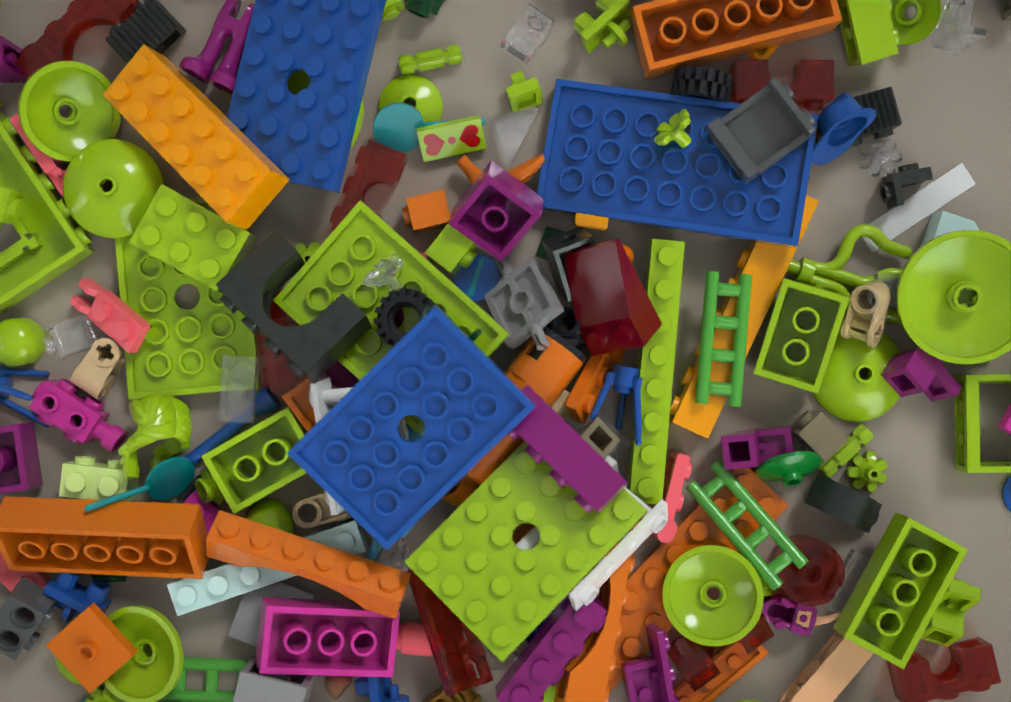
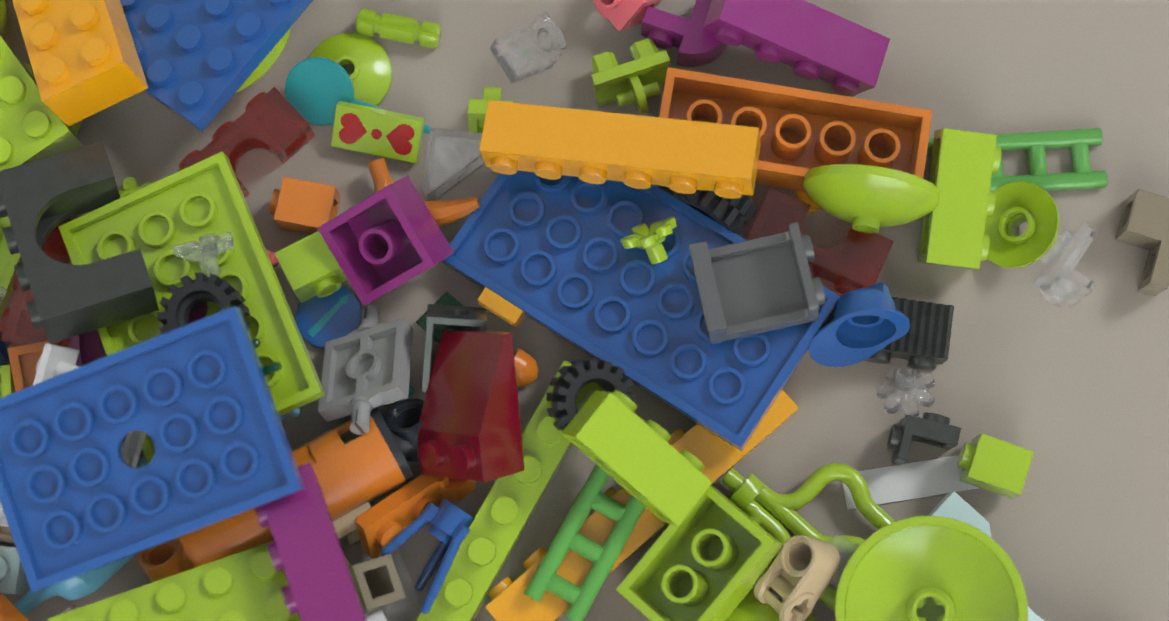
camera: 25 degrees right, 10 degrees down
none -> light orange brick [479,100,761,199]
none -> black tyre [546,359,637,431]
none -> lime brick [561,390,713,527]
none -> lime dish [803,164,940,233]
none -> lime brick [957,433,1034,499]

